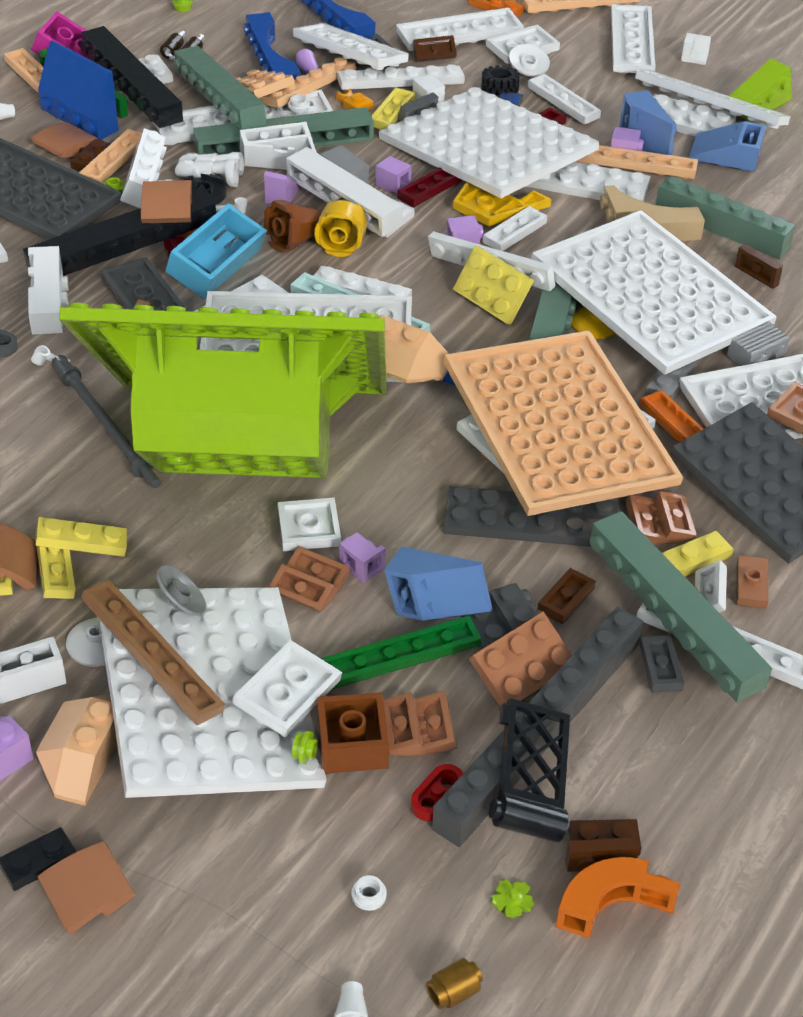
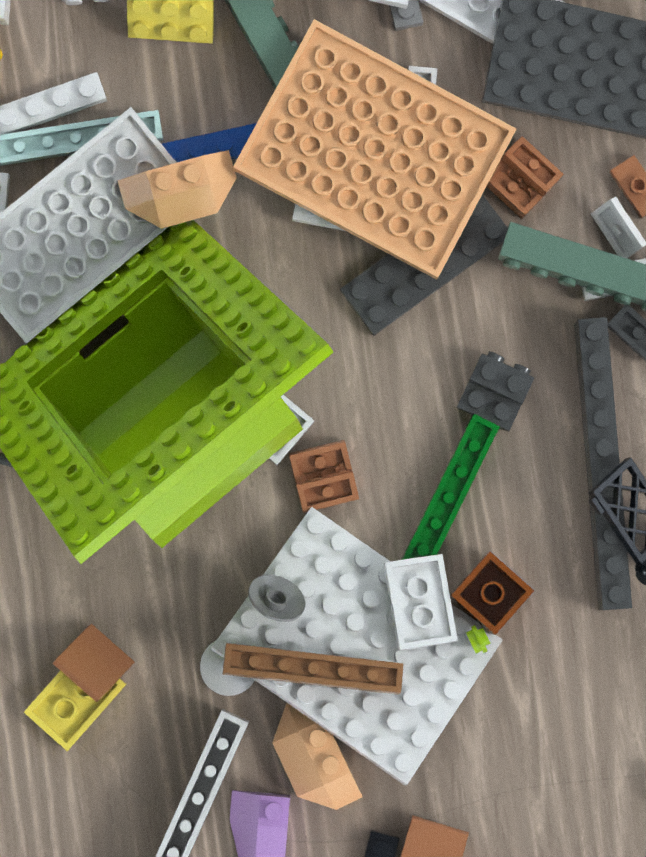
camera: 40 degrees left, 40 degrees up
light yellow plate [35,517,127,557] -> none
light yellow plate [35,527,76,599] -> none
lavender brick [339,532,385,583] -> none
white plate [351,875,387,911] -> none
nougat slope [383,691,458,756] -> none
medium blue slope [384,547,492,621] -> none
red plate [411,764,463,821] -> none
nougat plate [468,612,572,708] -> none
reddish brown plate [537,568,596,624] -> none
orange plate [640,390,704,443] -> none
light yellow plate [662,531,734,577] -> none

